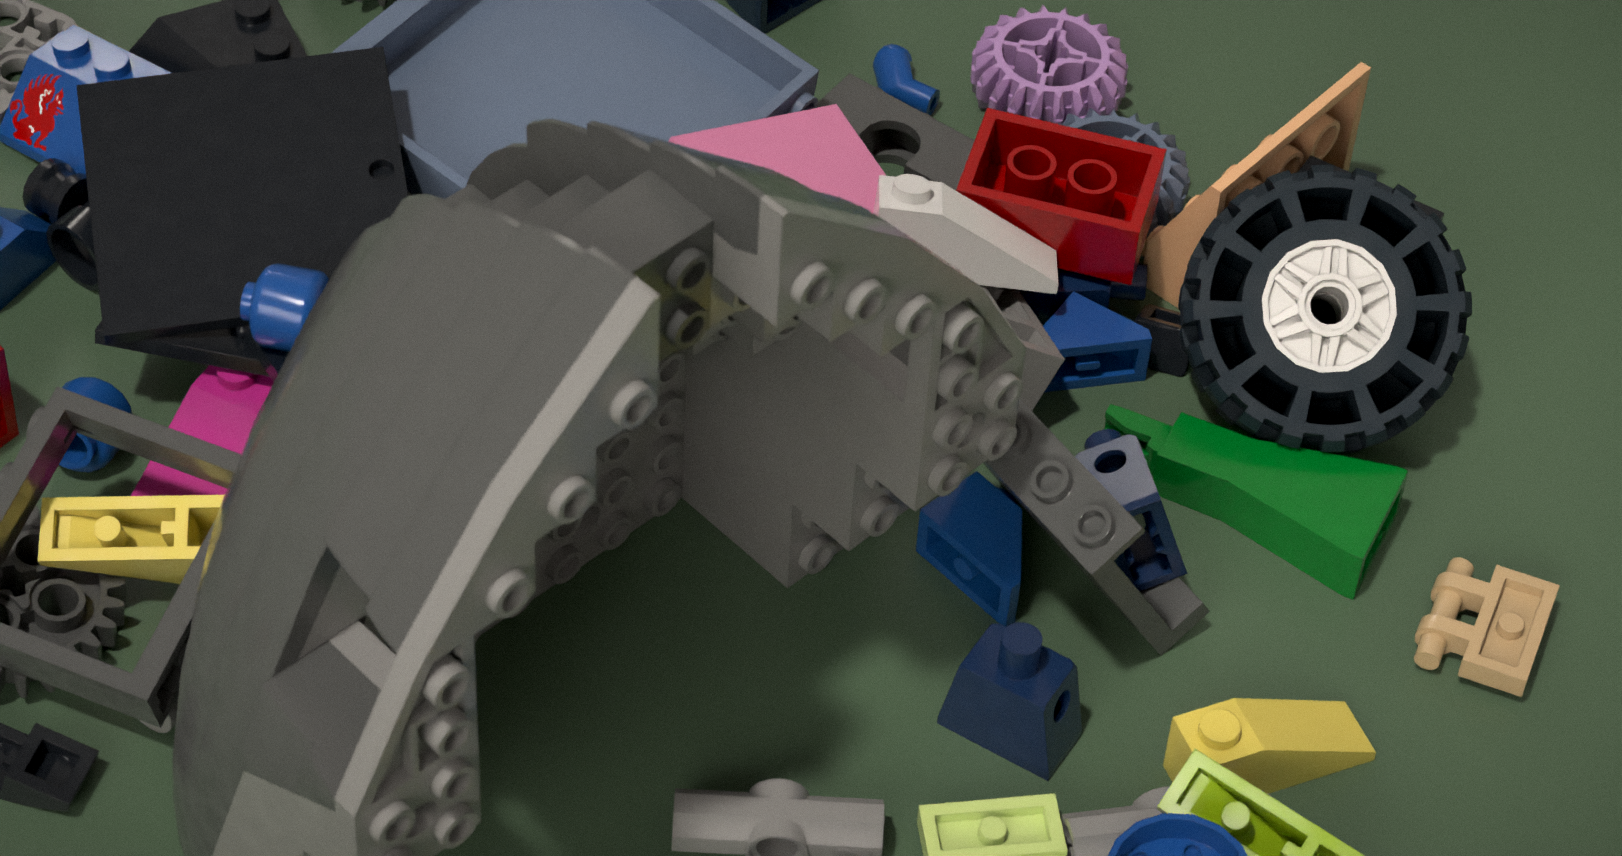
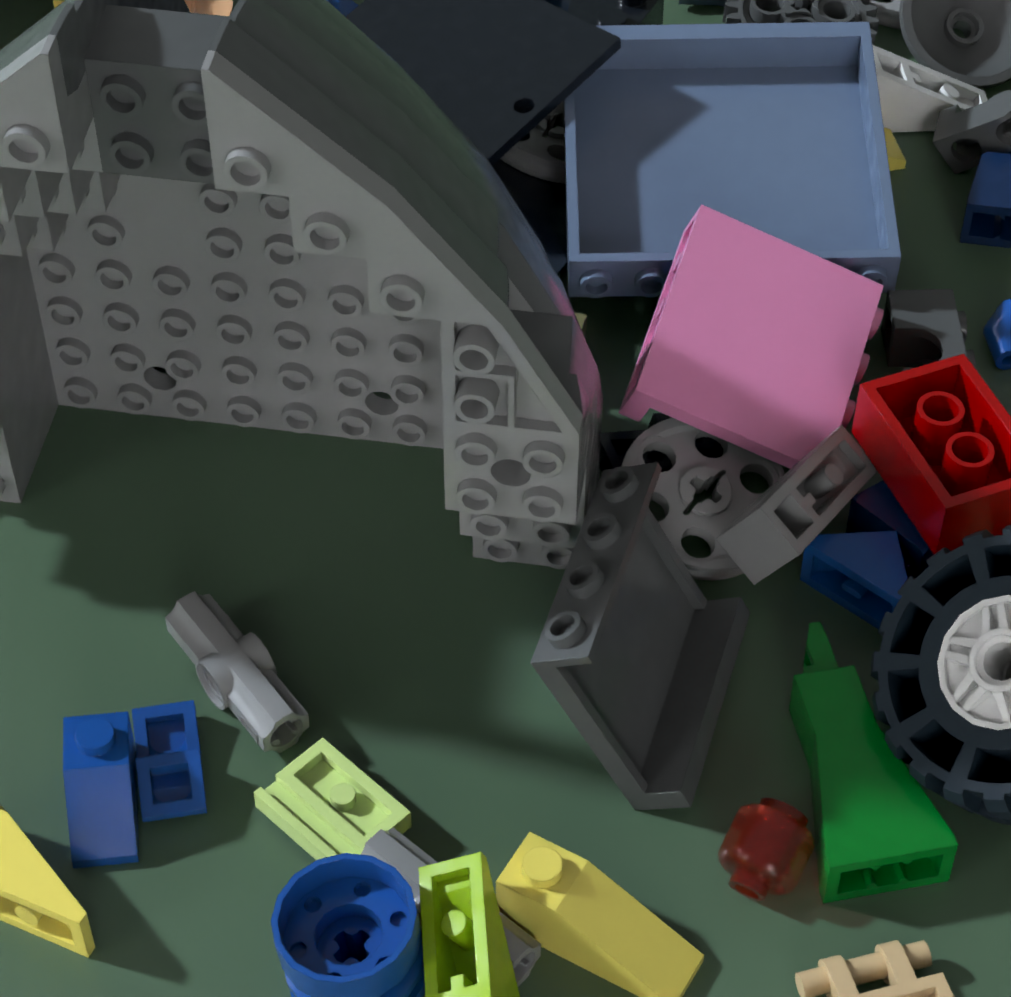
camera: 55 degrees right, 0 degrees up
white slope [873,174,1059,294] -> none
dark blue torso [937,622,1082,781] -> none
dark blue torso [1076,429,1188,591] -> none
none -> clear red head [717,797,815,901]

